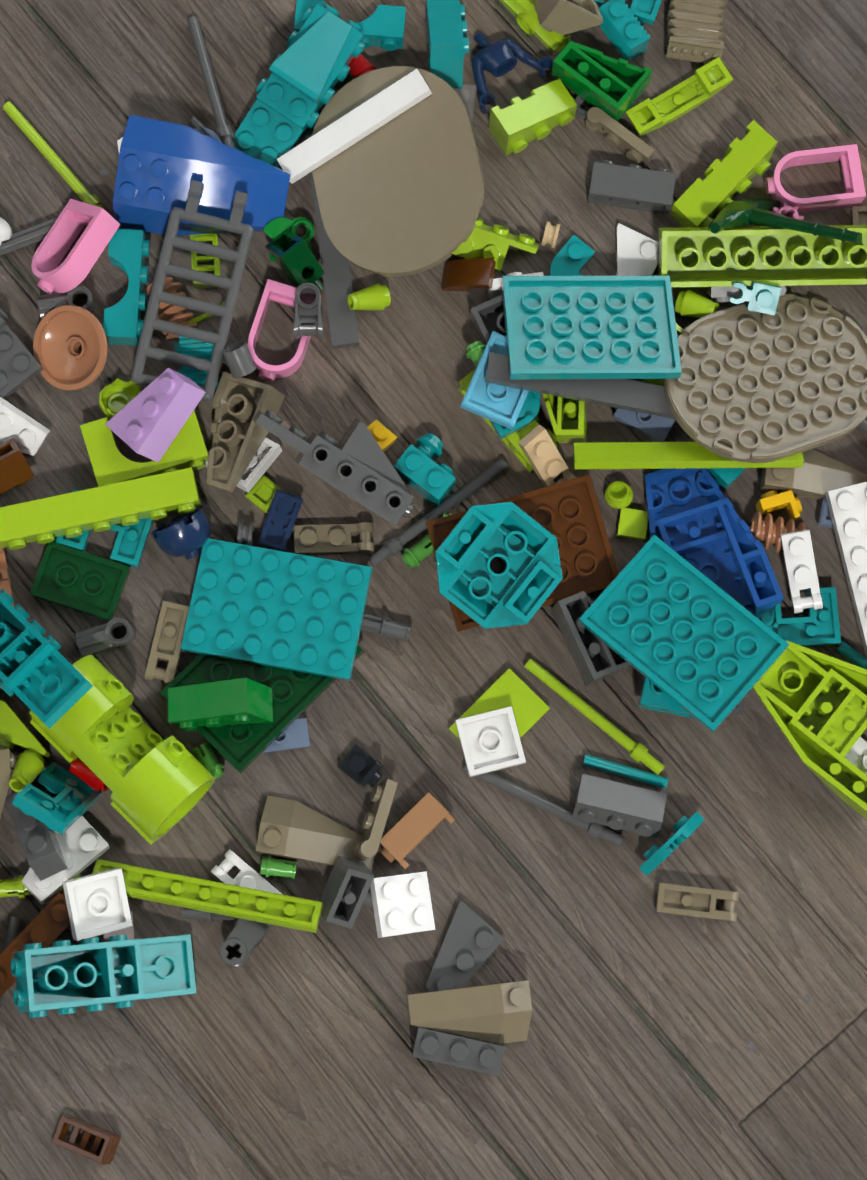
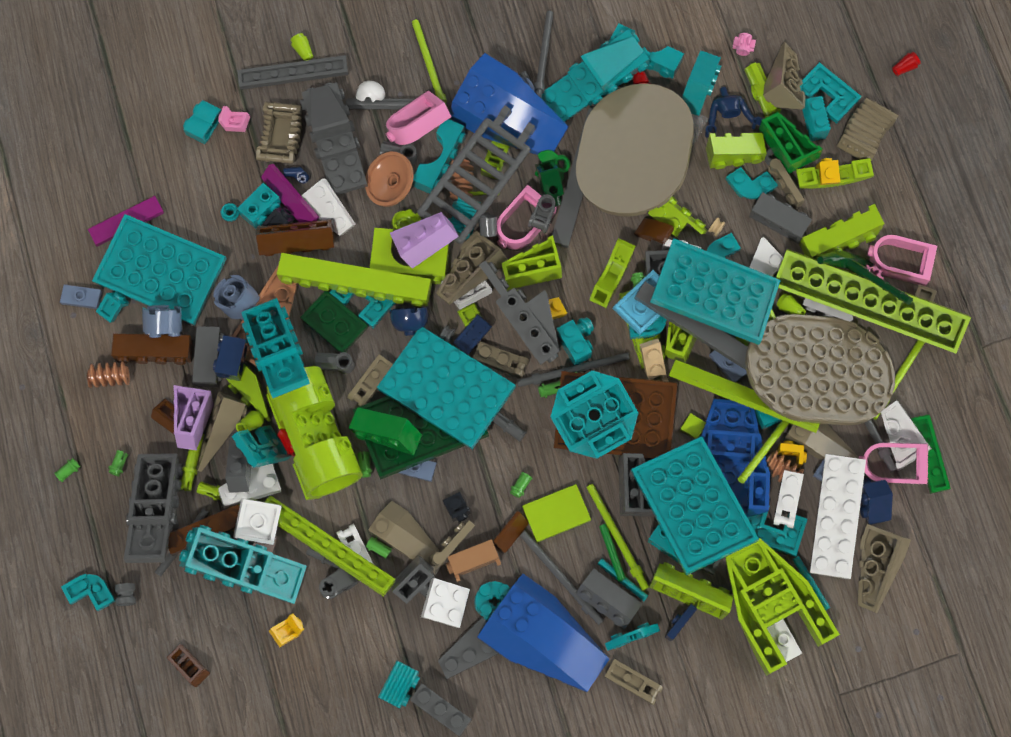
camera: 30 degrees right, 5 degrees down
white tile [277,69,432,184] -> none
lime cone [347,283,391,311] -> none
dark tan wedge [406,980,532,1044] -> none
white plate [455,706,526,777] -> none
lime plate [605,481,633,509] -> none
plate [728,281,781,315] -> none
none -> yellow bracket [269,613,304,647]
none -> teal brick [378,661,420,709]
none -> teal plate [474,581,511,621]
none -> blue wedge [477,574,609,692]
none -> reddish brown slope [493,511,529,553]
none -> lime wedge [502,235,562,290]
none -> bright green pin [510,472,532,498]
none -> lime arch [589,239,636,308]
none -> green bar [599,524,626,581]
none -> lime slope [649,562,733,620]
none -> dark blue plate [665,604,697,641]
none -> teal plate [725,167,778,200]
none -> lime bar [738,420,789,483]
none -> yellow bracket [816,158,840,185]

